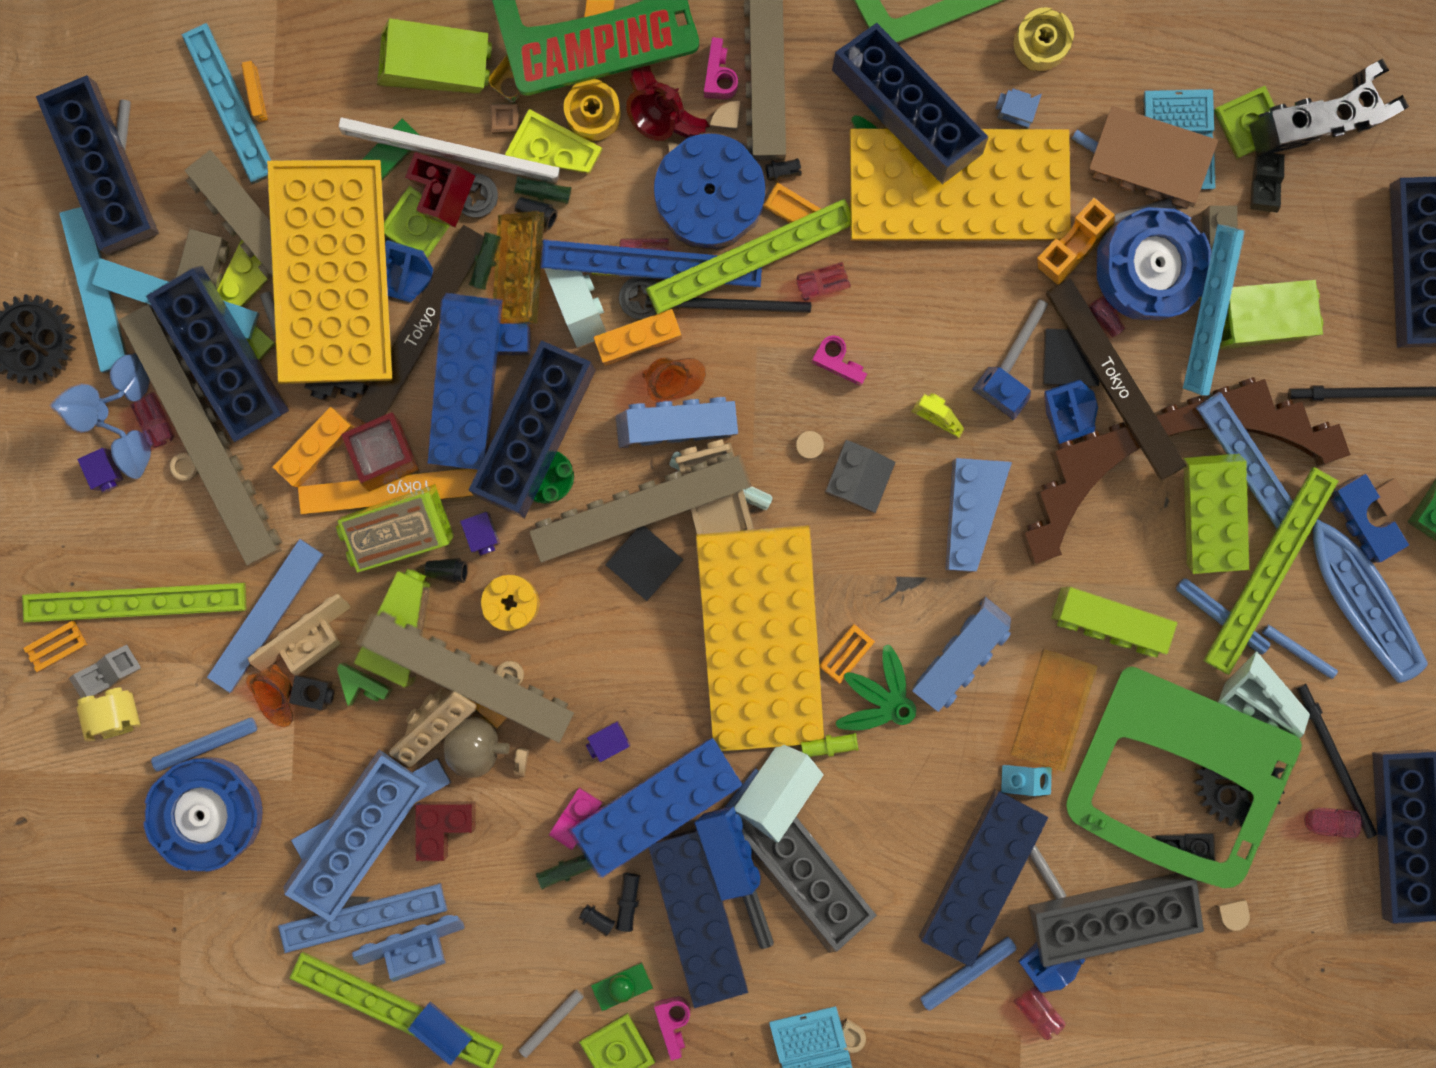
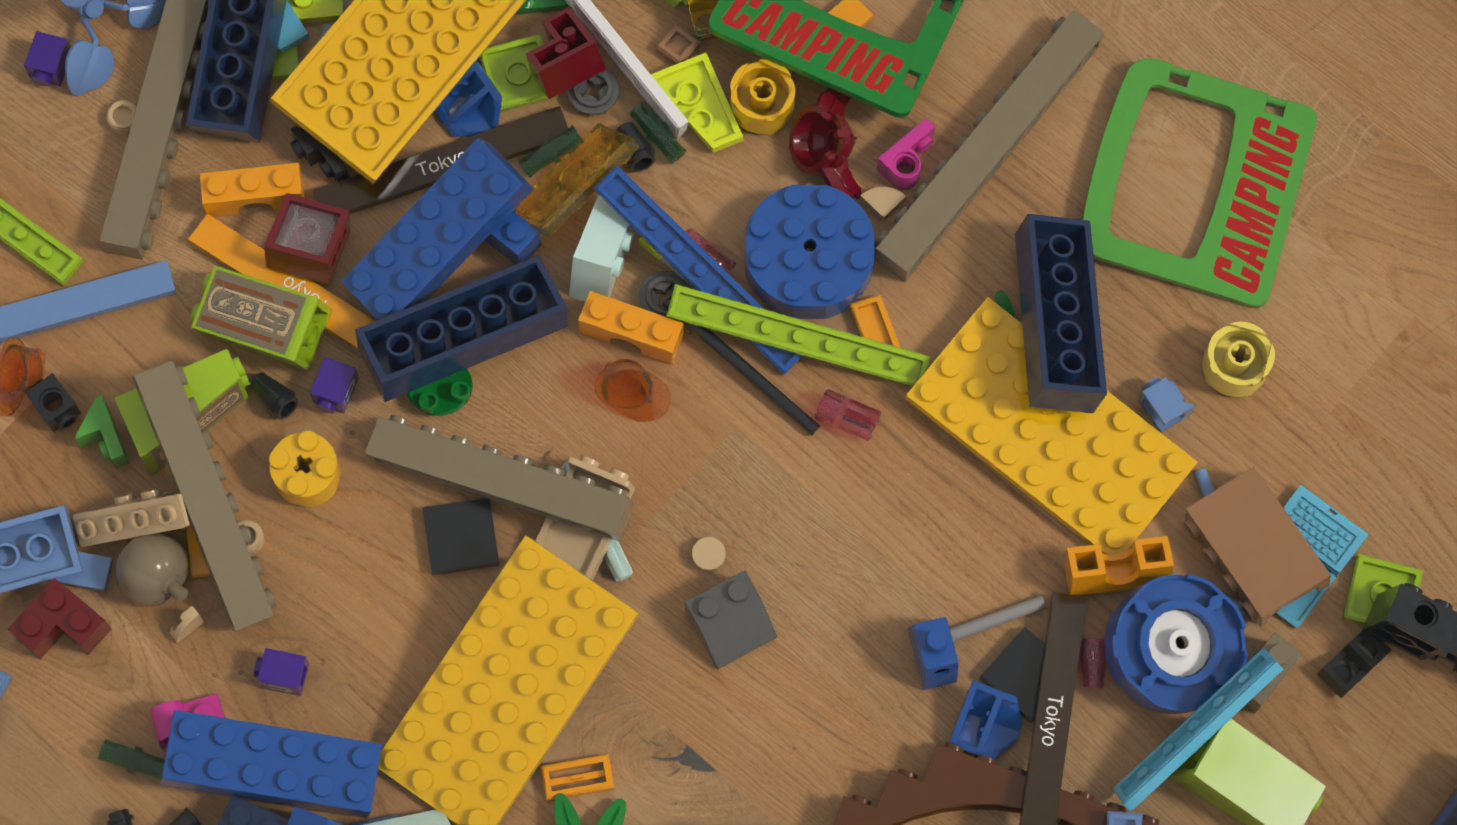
camera: 40 degrees right, 15 degrees down
clear pink arm [130,392,174,448] -> none
tan bracket [248,594,350,676] -> none
medium blue wedge [615,397,738,448] -> none
black pin [766,158,802,183] -> none
dark pink plate [811,335,867,386] -> none
neon yellow wing [911,393,964,438] -> none
medium blue wedge [945,458,1012,572] -> none

